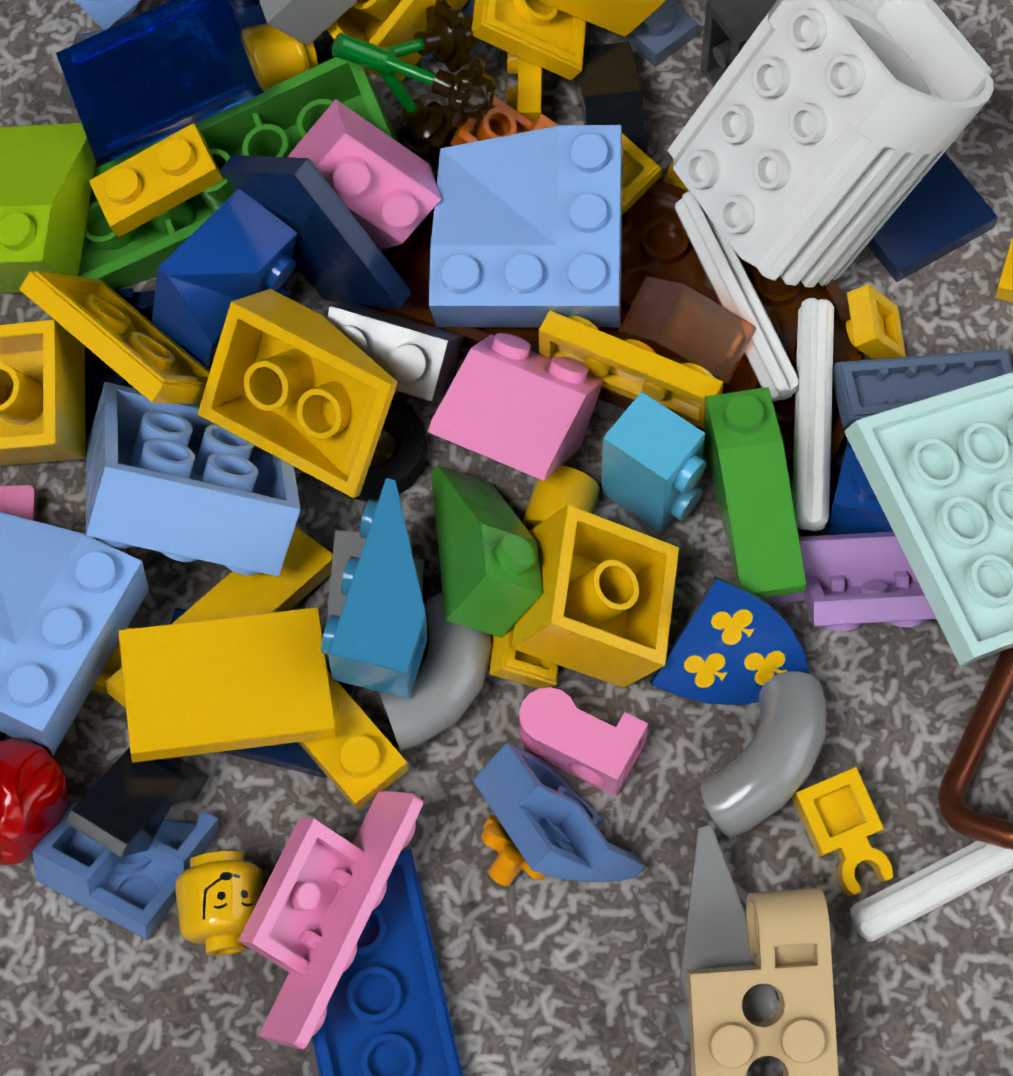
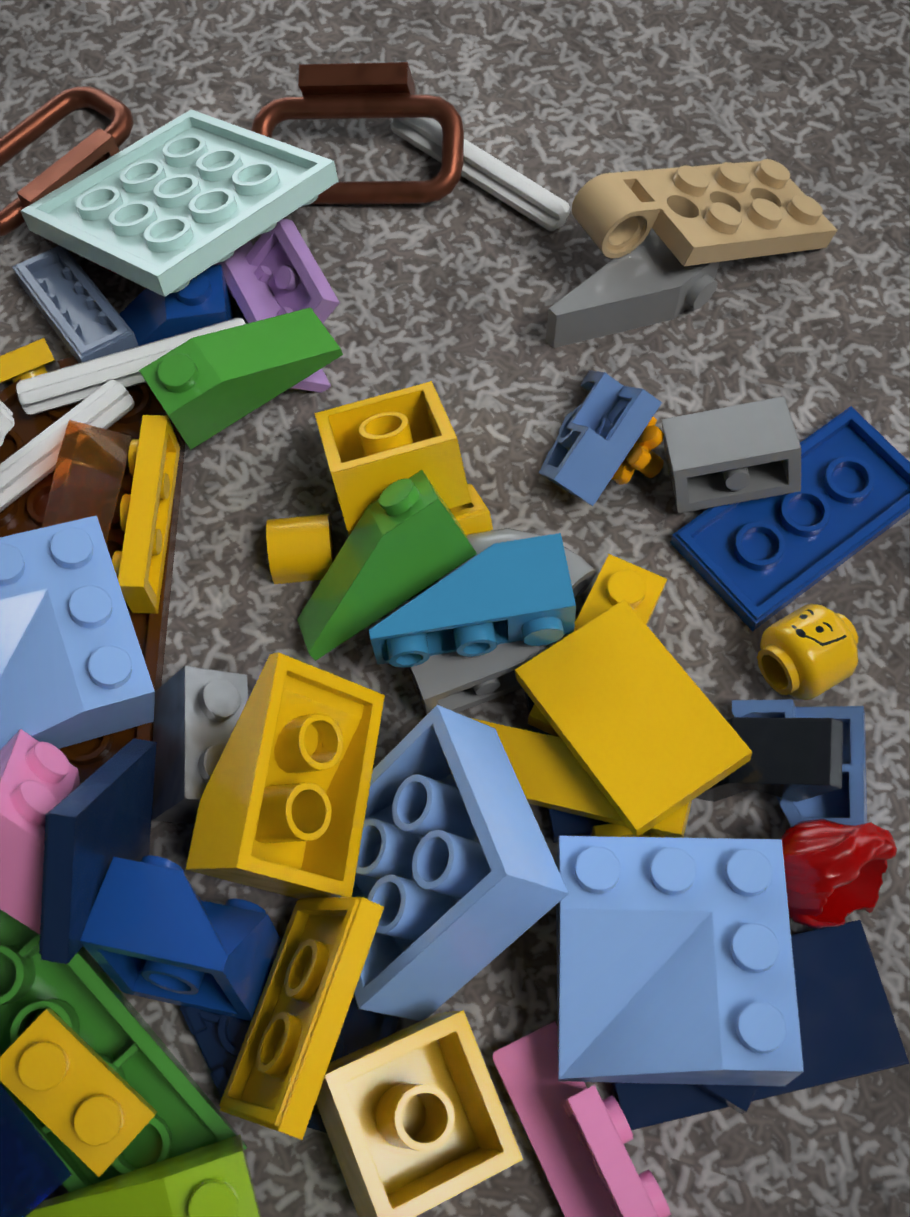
camera: 115 degrees left, 0 degrees up
bright pink bracket [238,791,424,1050] -> none
bright pink slope [428,333,604,481] -> none
bright pink leg [519,687,648,797] -> none
medium azure brick [601,391,706,533] -> none
blue shield [650,576,810,705] -> none
light grey cylinder [700,671,826,839] -> none
yellow plate [792,767,893,896] -> none
none -> light grey brick [661,396,801,513]

